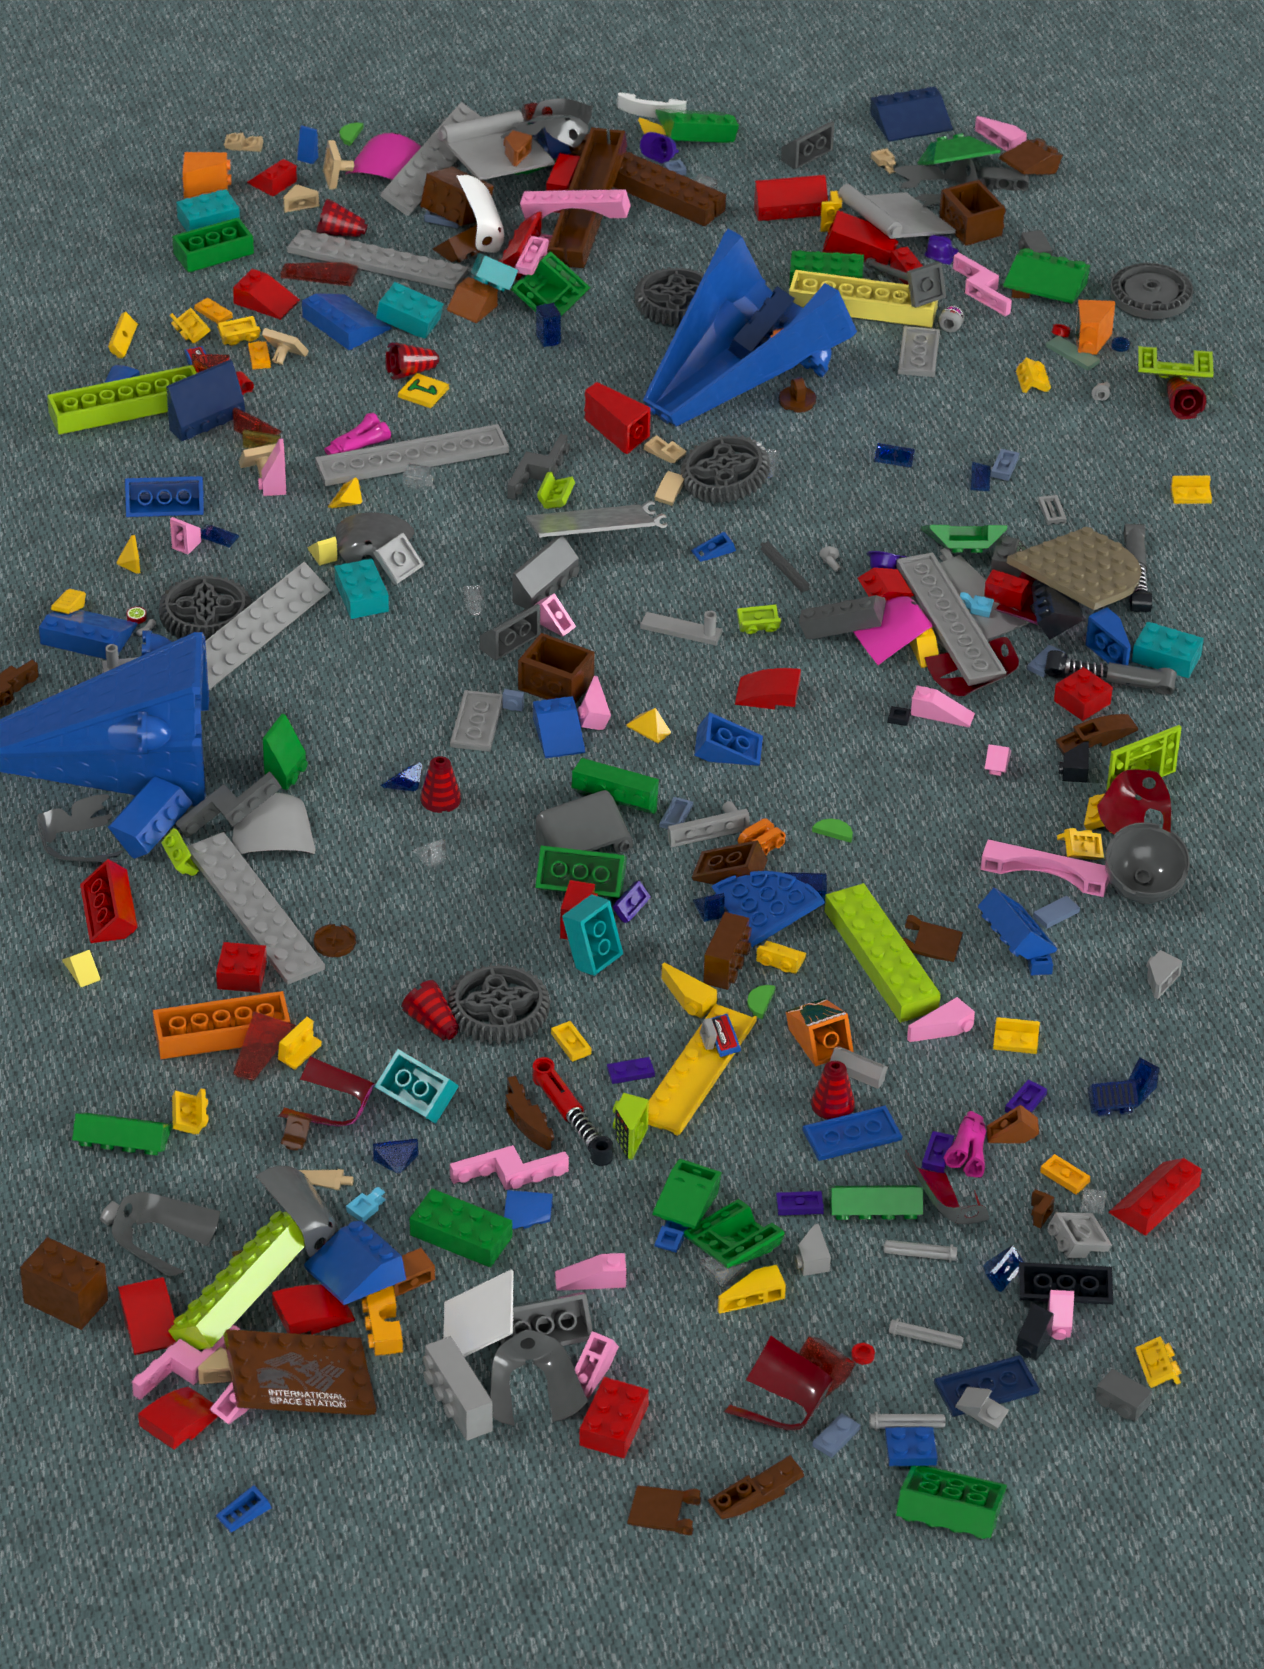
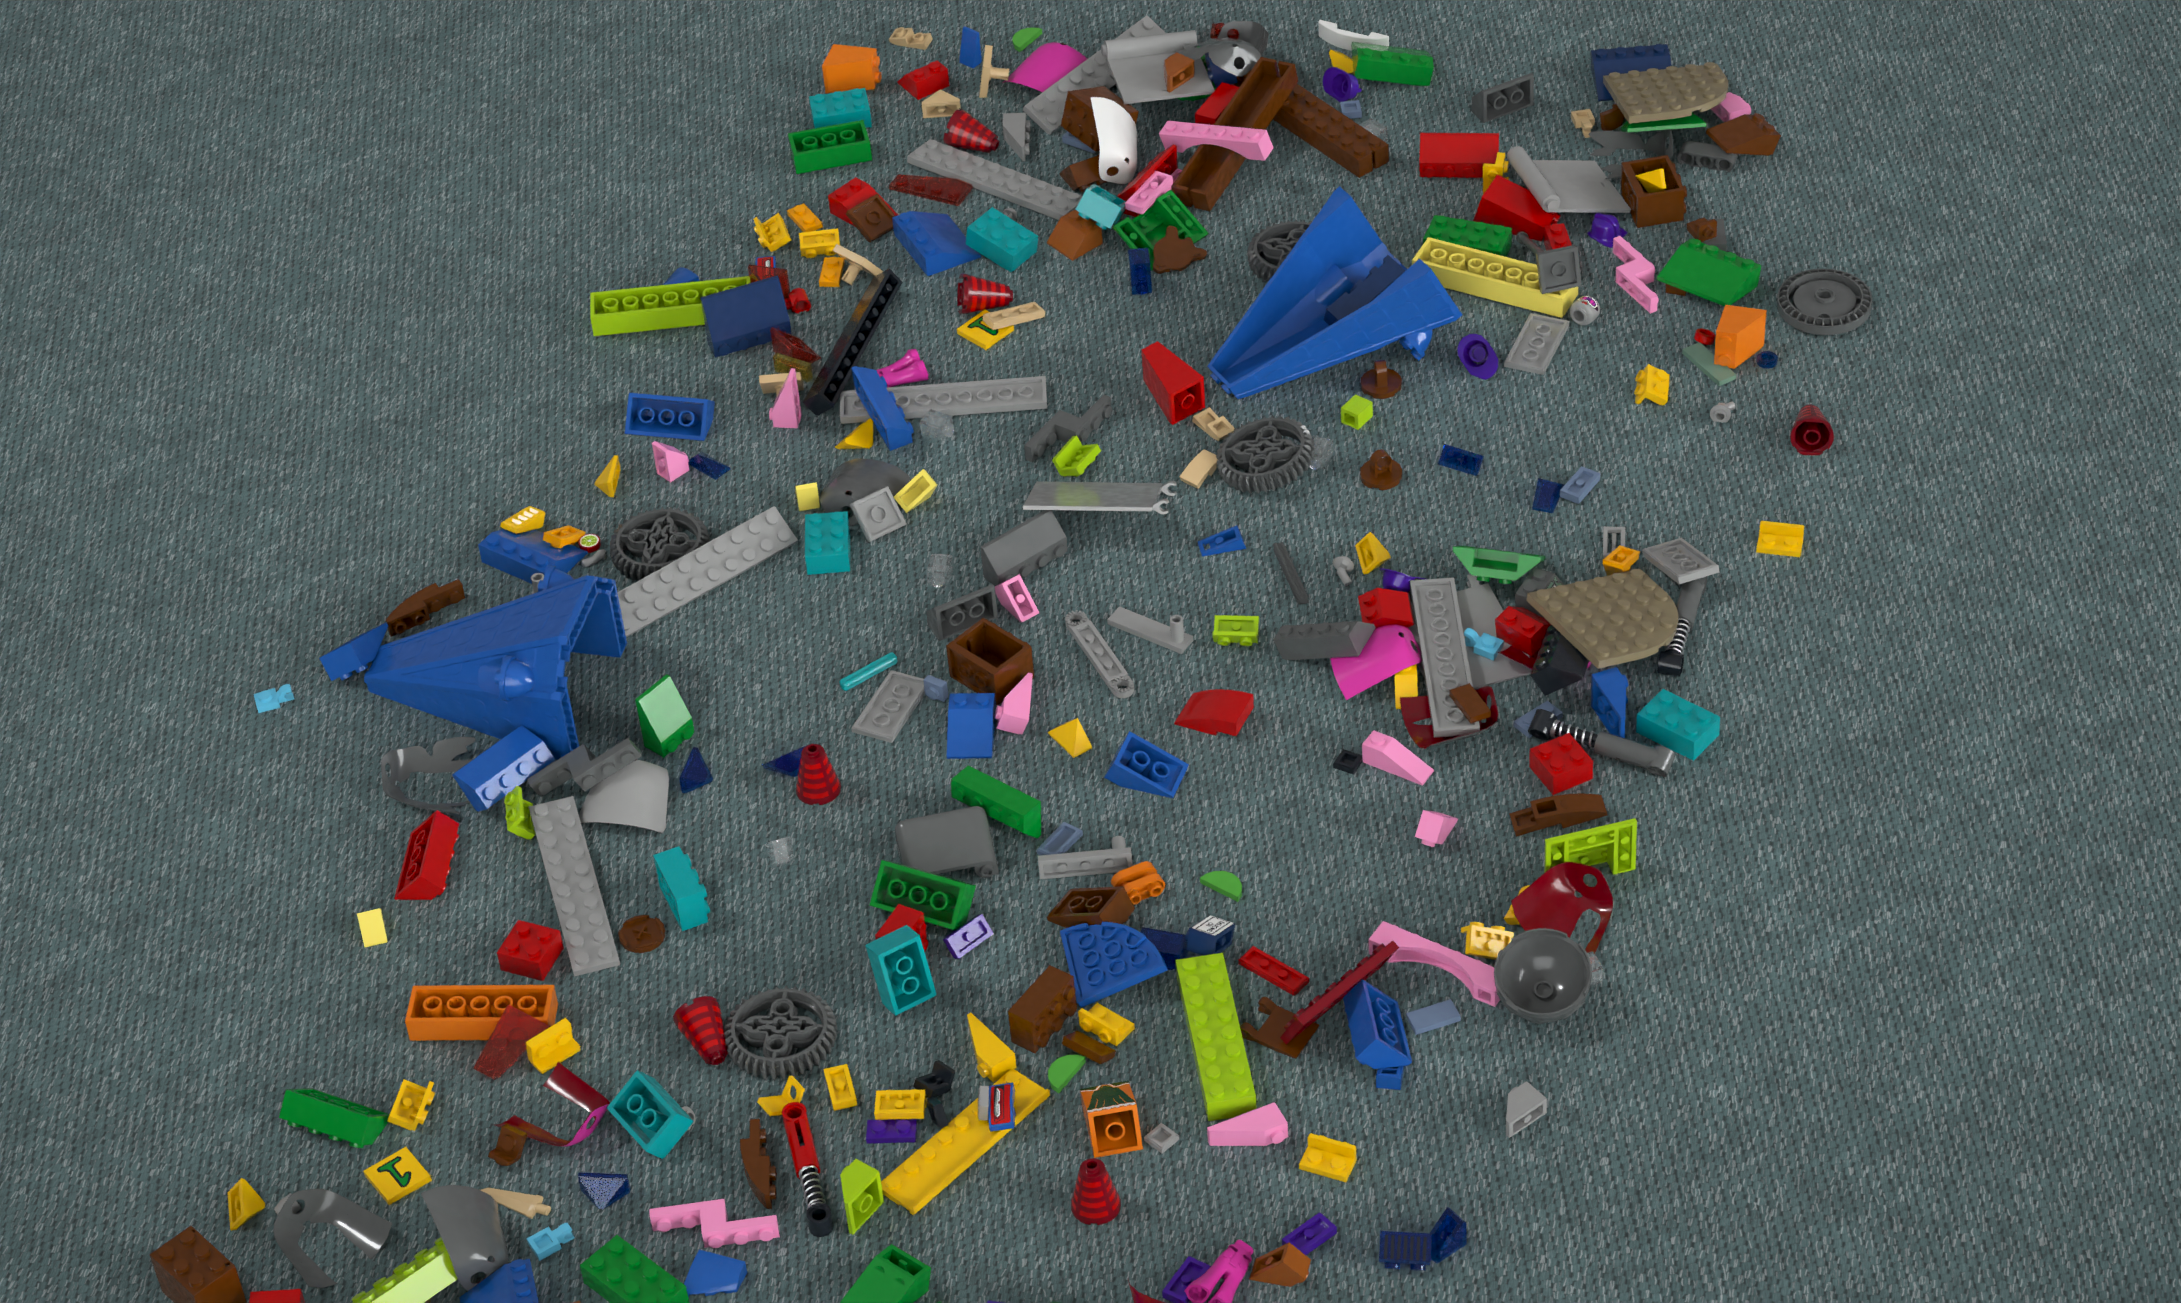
camera: 20 degrees right, 0 degrees up
yellow tile [108,311,138,358] -> none
clear blue slope [693,893,725,922] -> none
blue tile [802,1105,902,1161] -> none
light grey piece [830,1046,888,1089] -> none
black slope [1059,741,1089,783] -> none
lime slope [1138,346,1214,379] -> none
none -> yellow slope [227,1178,265,1231]
none -> yellow tile [363,1147,432,1205]
none -> light orange plate [543,525,586,548]
none -> teal brick [653,846,710,931]
none -> clear blue slope [679,747,713,793]
none -> yellow bracket [757,1076,805,1116]
none -> black brick [803,268,903,416]
none -> teal axle [839,652,898,691]
none -> reddish brown tile [846,194,895,243]
none -> blue slope [851,366,914,451]
none -> yellow bracket [874,1089,927,1120]
none -> light yellow slope [894,469,937,513]
none -> black bracket [913,1060,955,1098]
none -> black tile [926,1097,948,1128]
none -> tan tile [983,302,1045,330]
none -> light grey slope [1003,113,1031,161]
none -> reddish brown tile [1062,1031,1116,1064]
none -> light grey plate [1065,610,1134,698]
none -> light grey tile [1144,1123,1179,1154]
none -> reddish brown tile [1152,226,1207,274]
none -> dark blue brick [1185,915,1235,956]
none -> red tile [1238,946,1309,996]
none -> dark red plate [1280,941,1399,1045]
none -> lime brick [1341,394,1373,430]
none -> yellow slope [1355,532,1391,574]
none -> reddish brown tile [1360,449,1402,490]
none -> reddish brown tile [1449,683,1491,724]
none -> dark purple piece [1457,334,1498,380]
none -> reddish brown slope [1600,104,1625,131]
none -> light orange slope [1602,545,1640,576]
none -> dark tan plate [1603,62,1729,124]
none -> yellow slope [1635,169,1666,193]
none -> light grey tile [1642,538,1720,584]
none -> reddish brown bracket [1687,217,1717,242]

